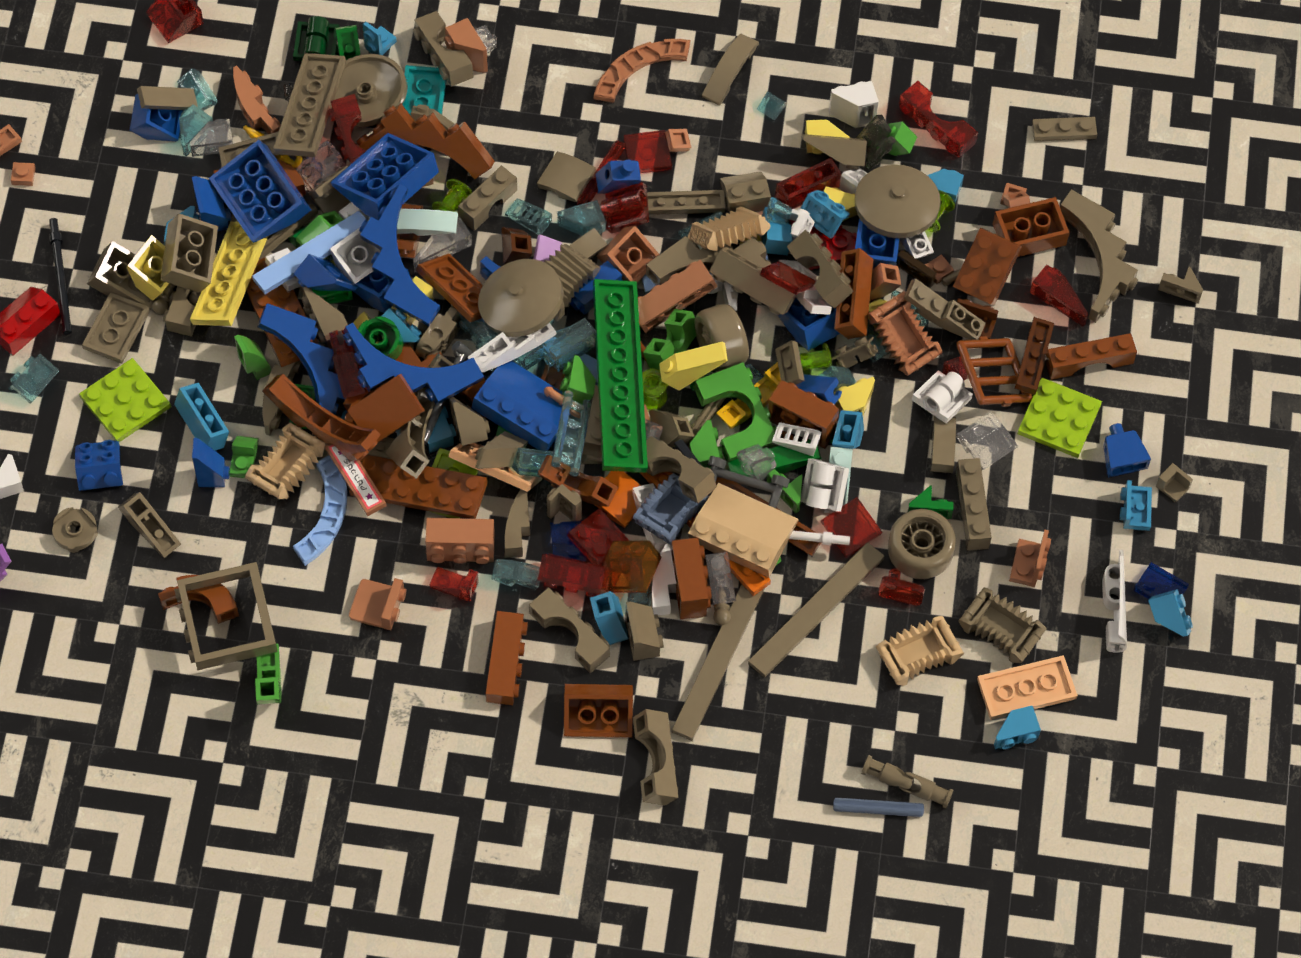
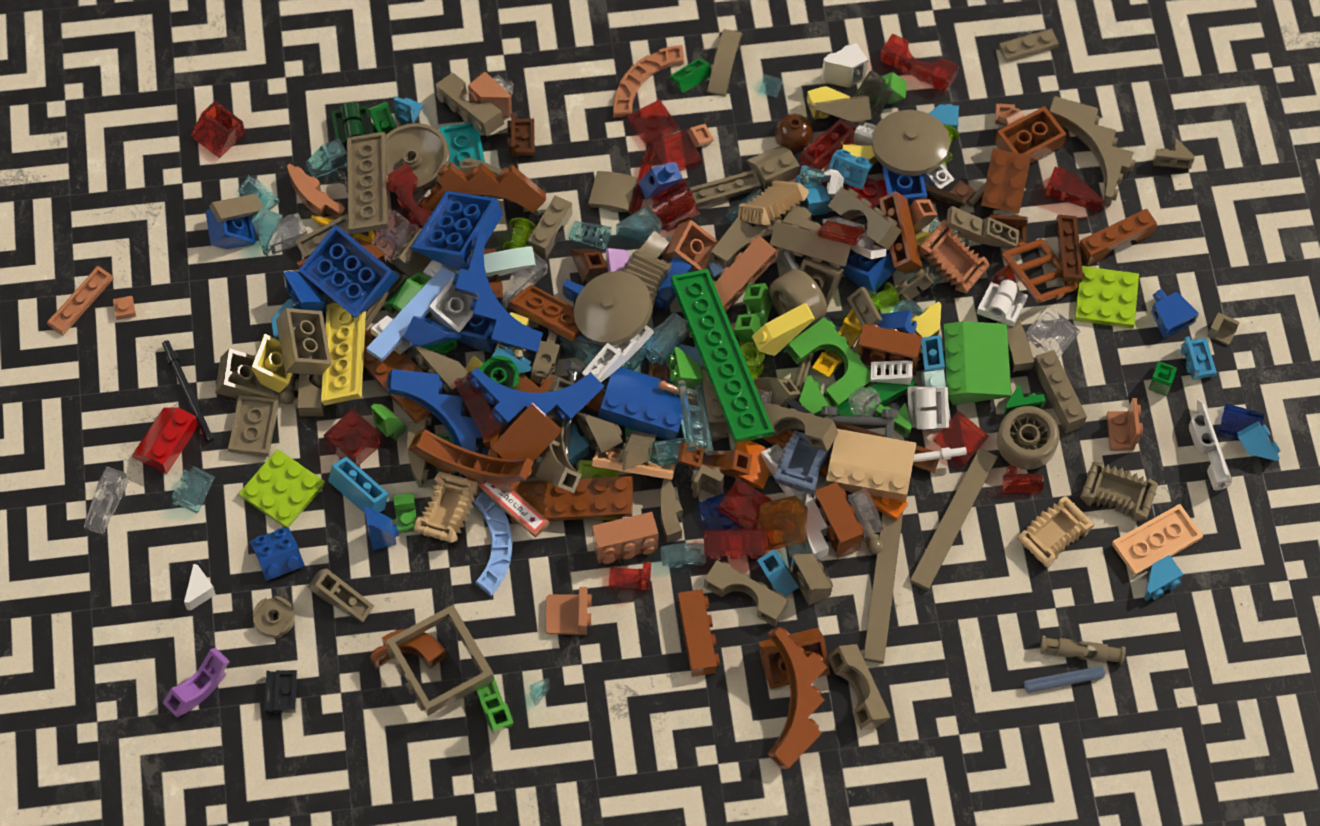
camera: 15 degrees left, 0 degrees up
none -> black plate [265,670,298,713]
none -> clear light blue slope [306,138,348,178]
none -> clear red brick [324,408,383,466]
none -> reddish brown bracket [507,114,535,156]
none -> clear light blue slope [529,678,550,706]
none -> clear red tile [627,99,679,147]
none -> green slope [669,58,712,93]
none -> dark orange arch [767,627,827,769]
none -> reddish brown cylinder [775,114,813,153]
none -> dark tan slope [800,256,844,309]
none -> bright green slope [944,321,1011,405]
none -> green slope [1148,361,1177,396]

